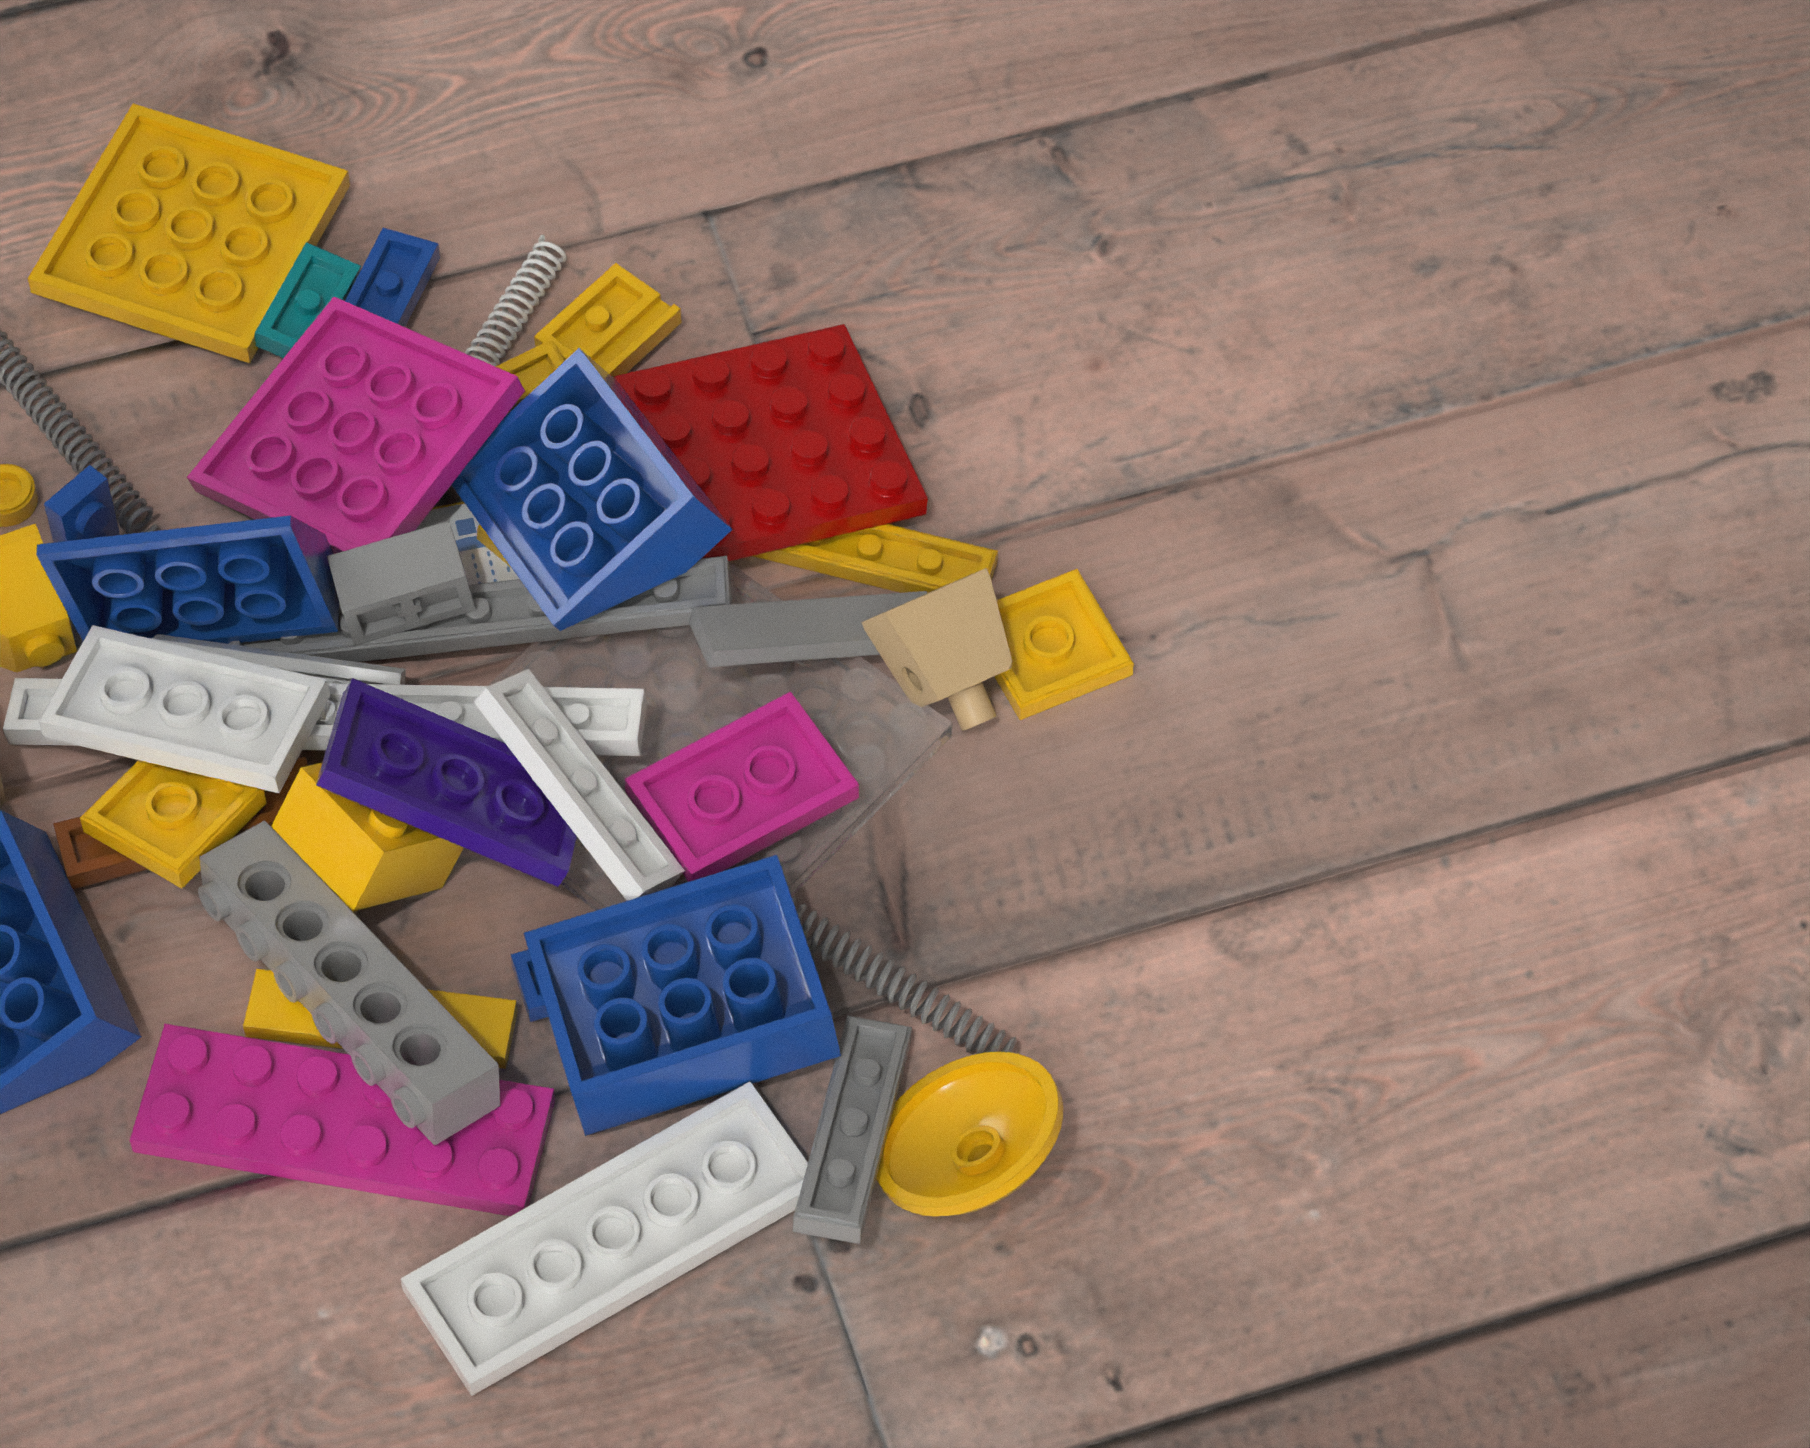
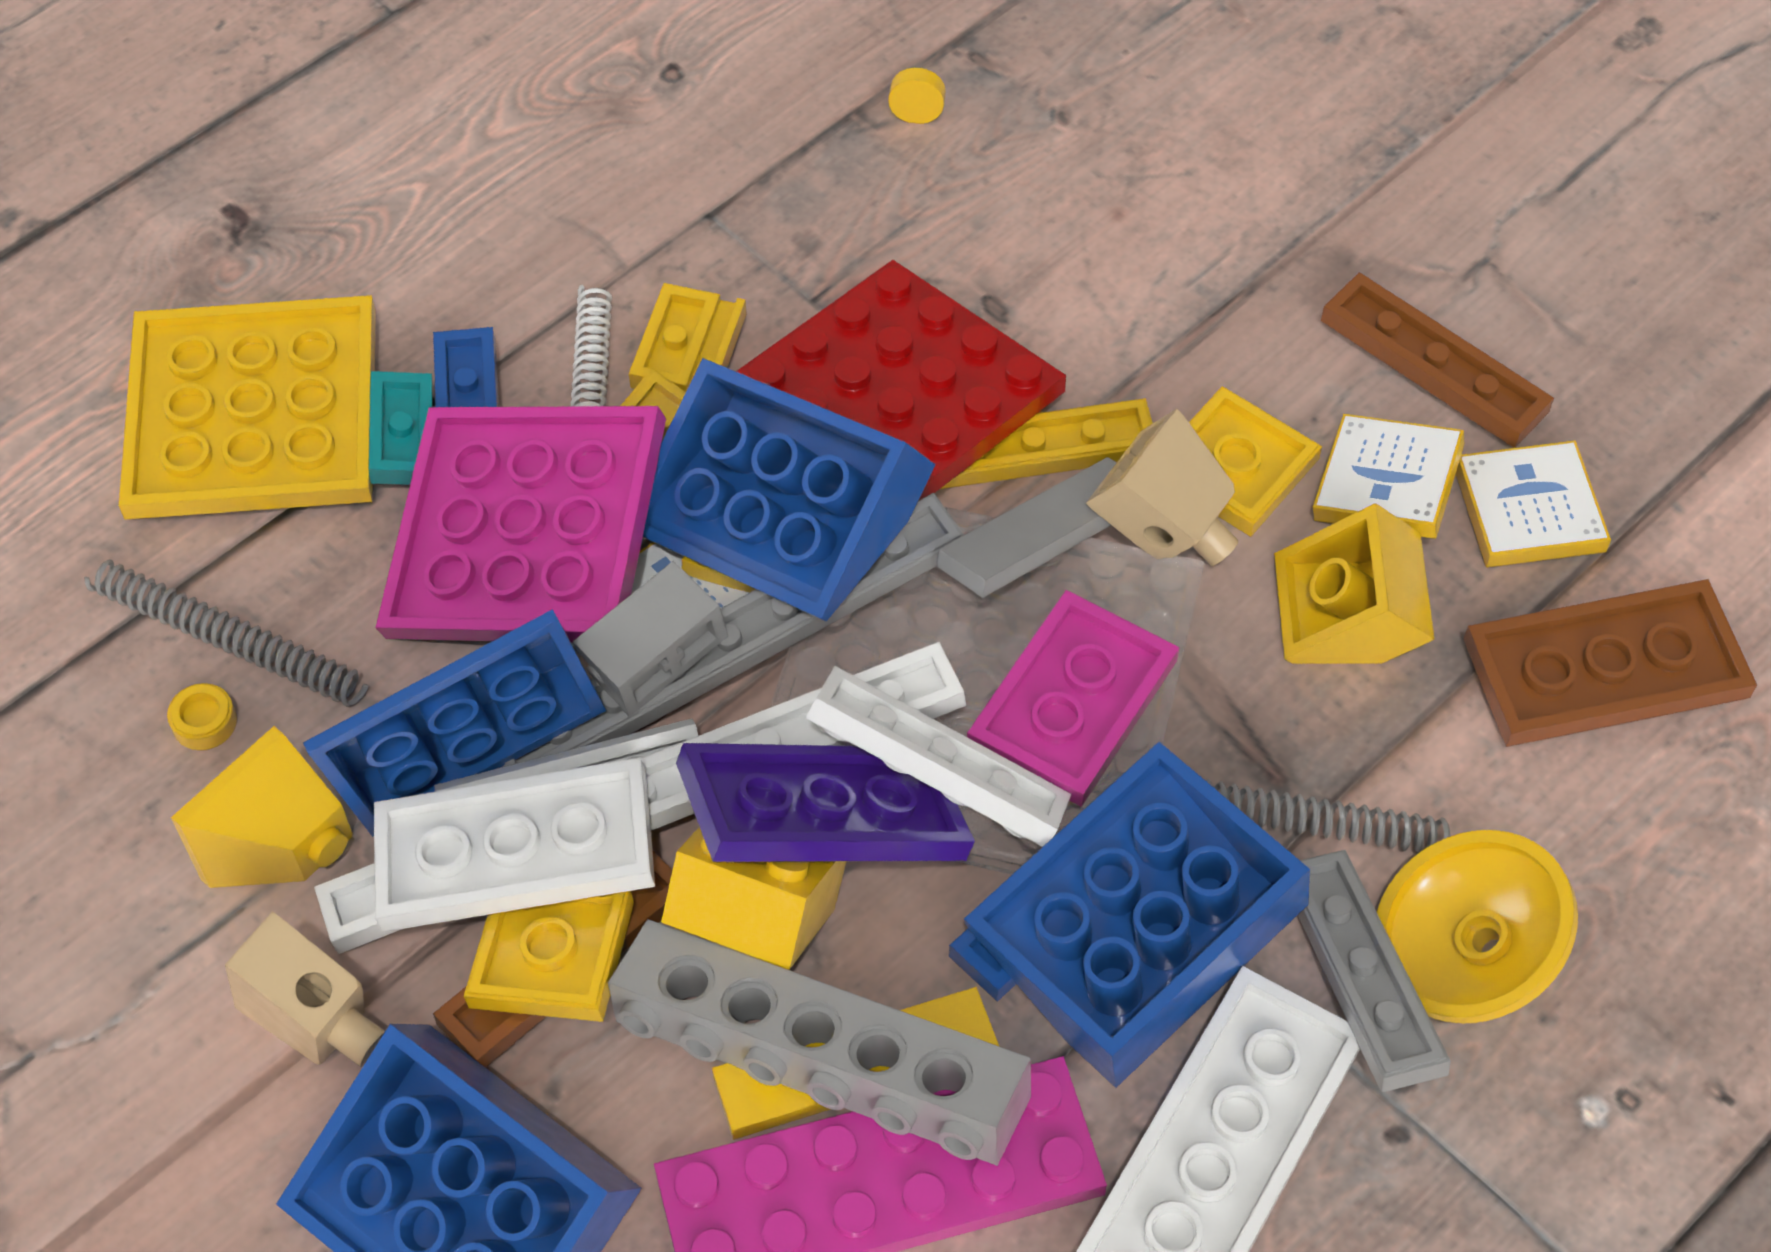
camera: 25 degrees left, 0 degrees up
blue plate [44,465,120,543] -> none
none -> yellow tile [888,68,946,124]
none -> yellow slope [1274,503,1435,664]
none -> white tile [1313,414,1465,539]
none -> dark orange plate [1321,272,1554,448]
none -> white tile [1456,440,1611,568]
none -> dark orange plate [1463,579,1757,747]

